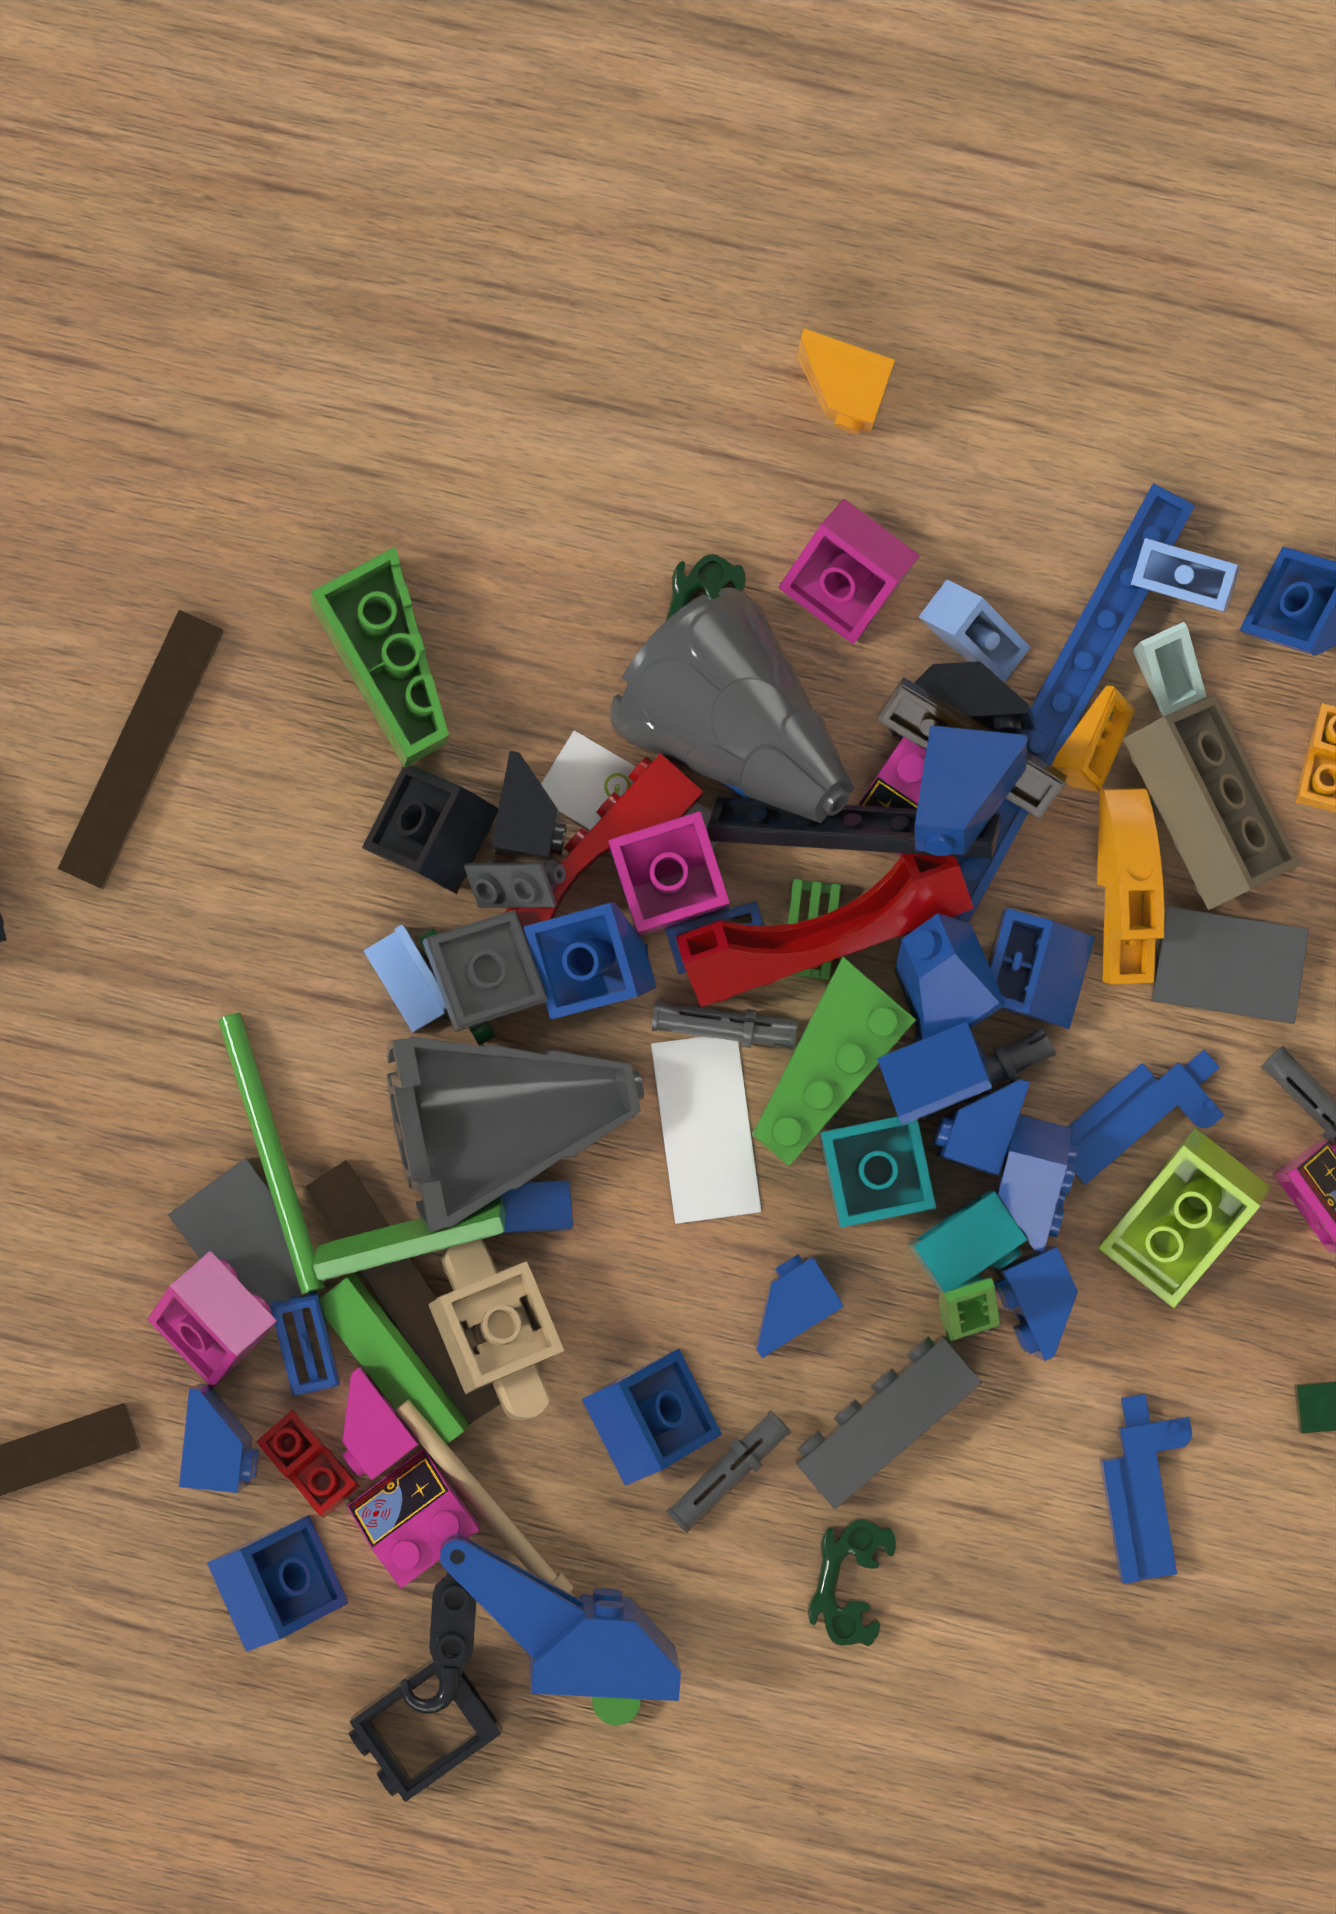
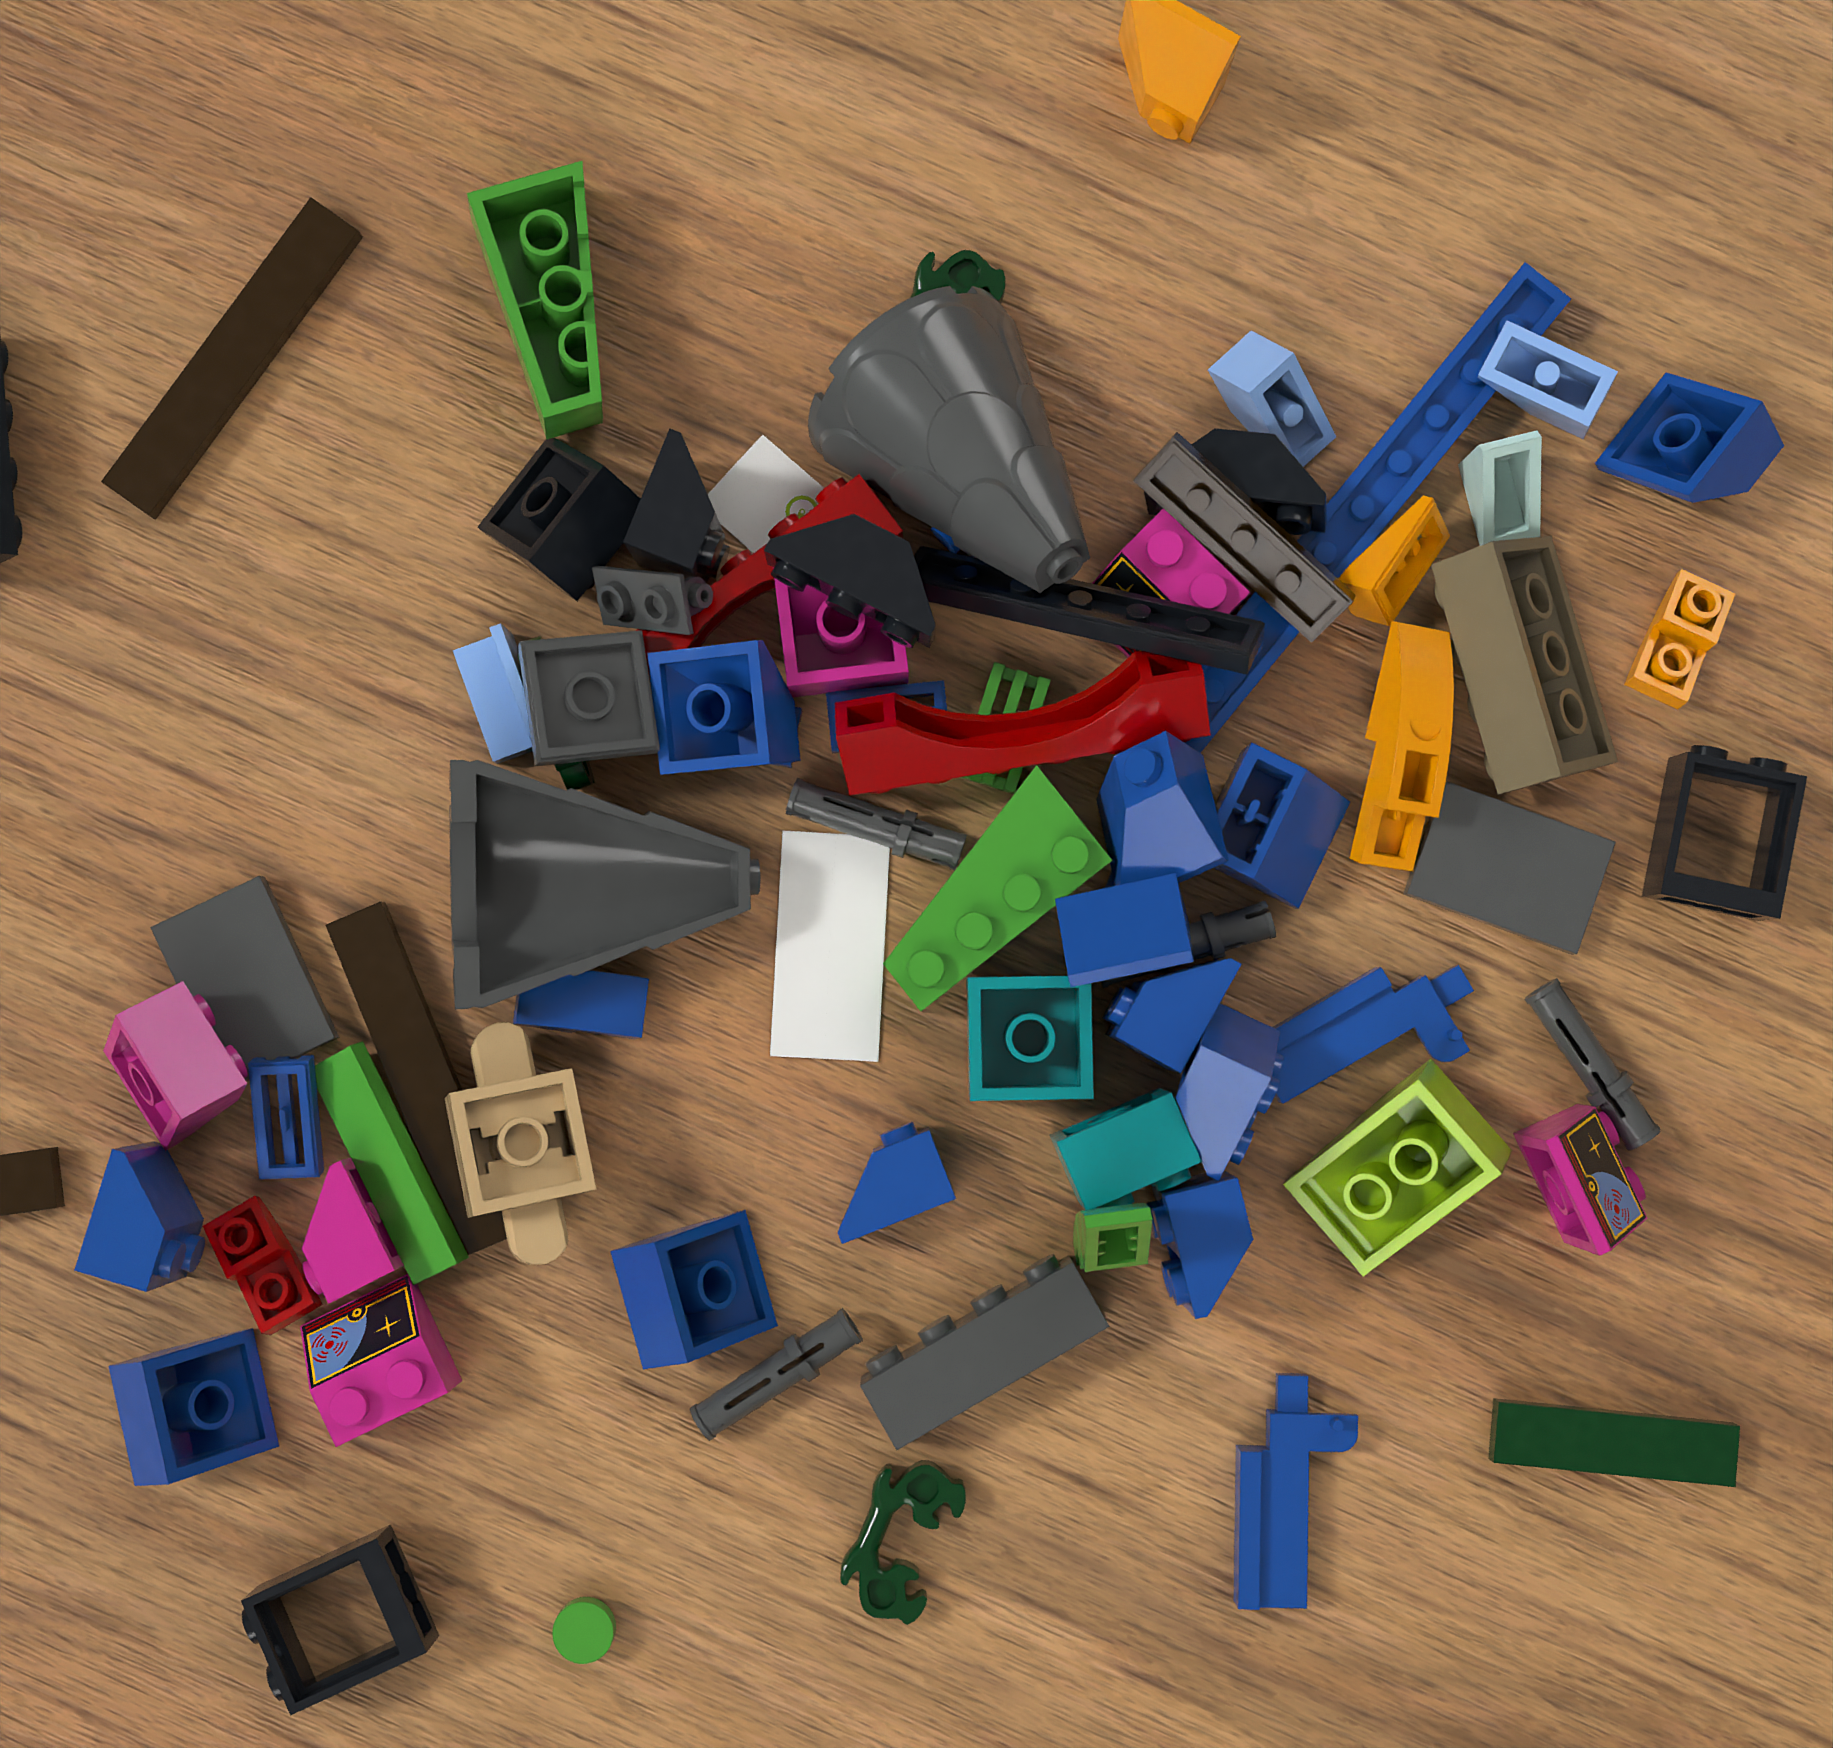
camera: 15 degrees right, 0 degrees up
bright green piece [218,1013,325,1294] -> none
bright green tile [313,1197,506,1281] -> none
tan bar [394,1399,574,1596] -> none
blue slope [400,1534,681,1714] -> none
dark pink slope [778,499,920,645] -> none
blue slope [915,726,1027,856] -> none
none -> black slope [764,514,936,648]

